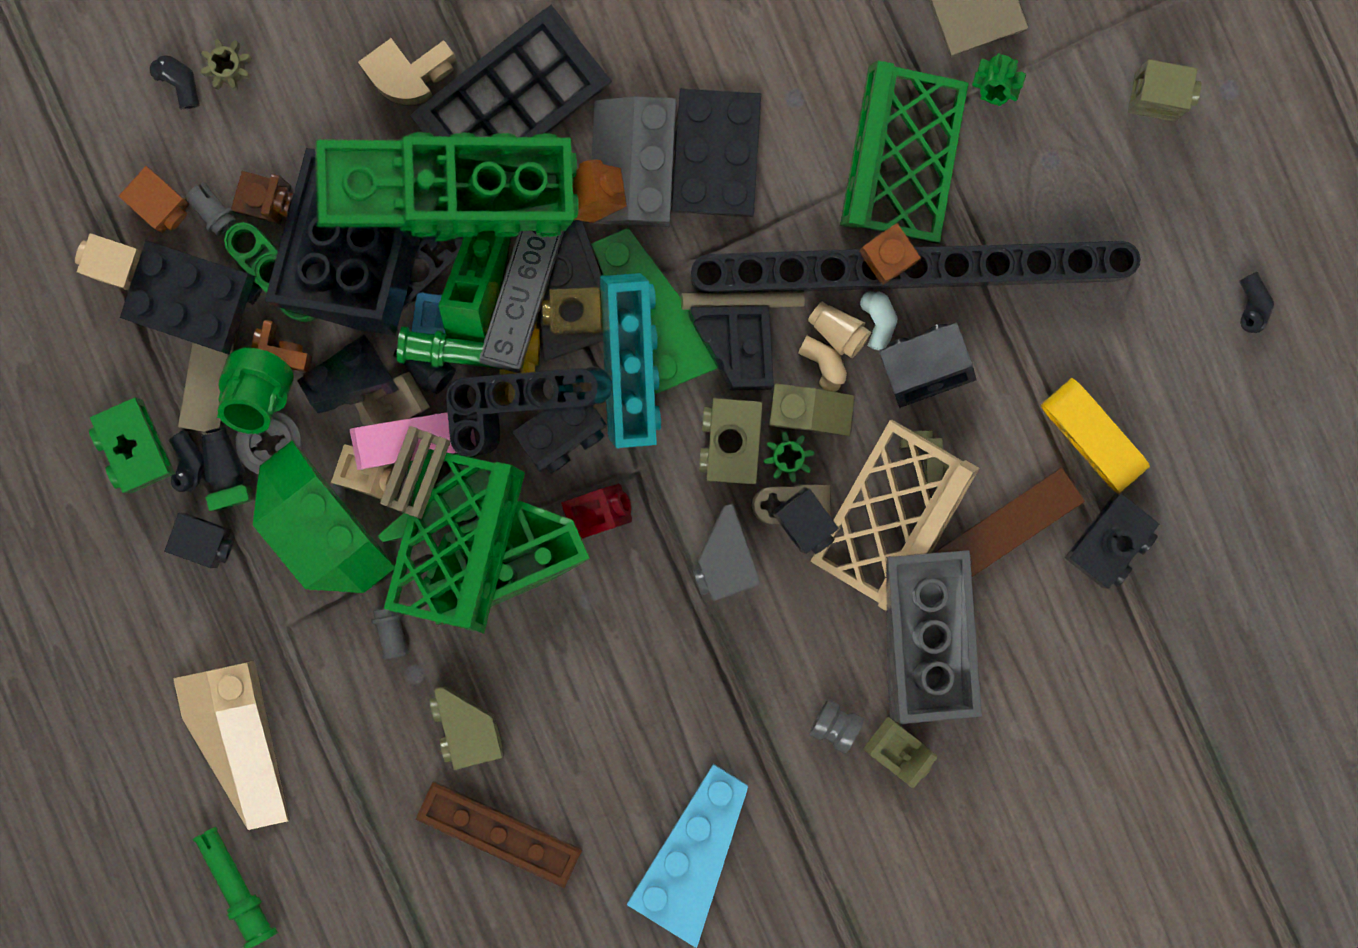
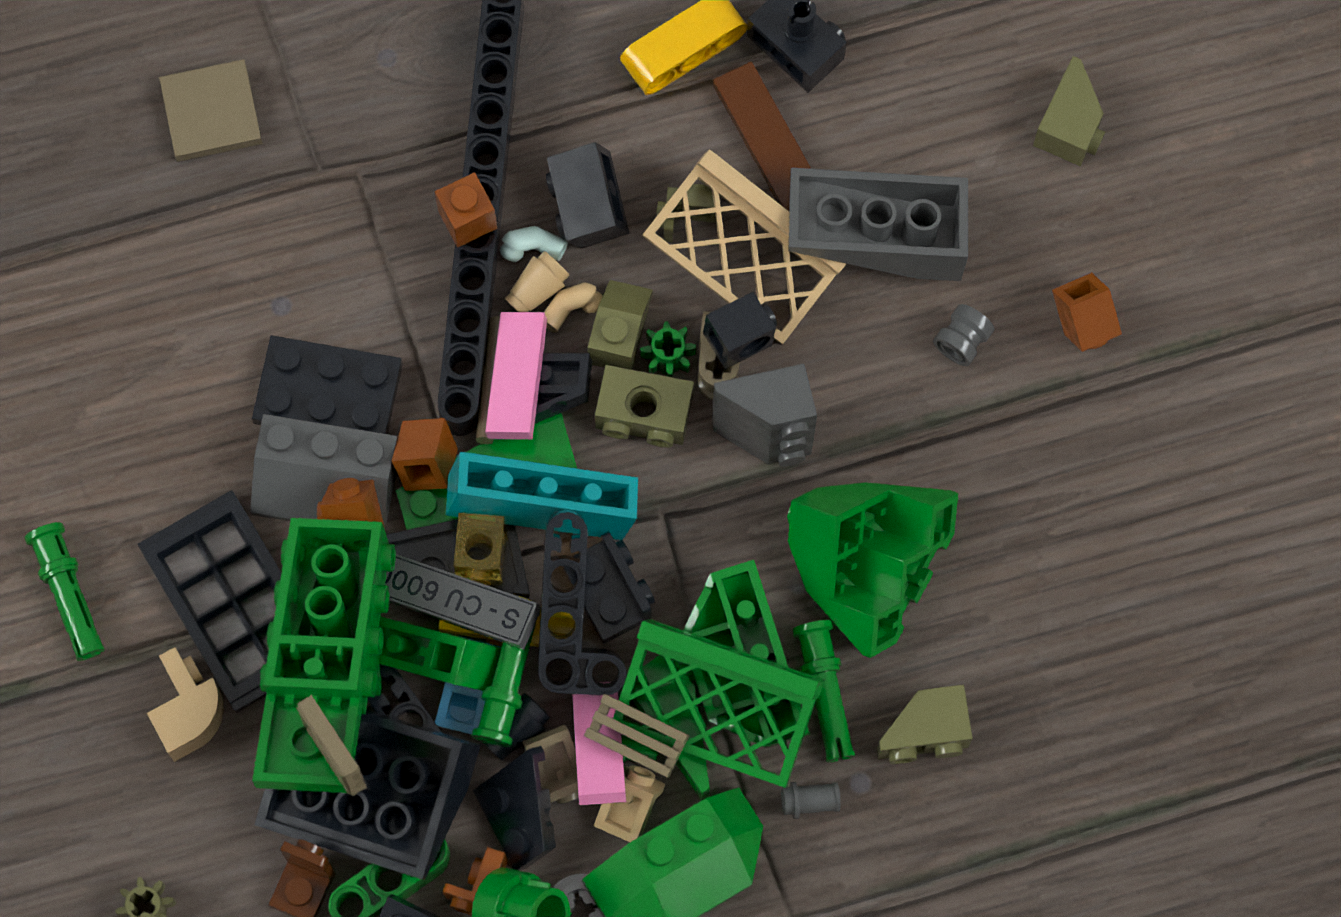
camera: 85 degrees left, 15 degrees down
reddish brown tile [415,781,582,888] -> none
dark red bracket [561,483,632,539] -> none
medium azure wing [627,763,748,948] -> none
green fence [840,60,969,244] -> none
olive bracket [863,717,937,788] -> none
green gear [972,53,1026,106] -> none
none -> dark tan tile [297,695,367,796]
none -> dark orange brick [392,418,458,491]
none -> bright pink tile [485,312,547,440]
none -> green brick [787,482,958,658]
none -> green pin [792,620,856,762]
none -> olive slope [1033,56,1106,167]
none -> dark orange brick [1052,273,1122,352]

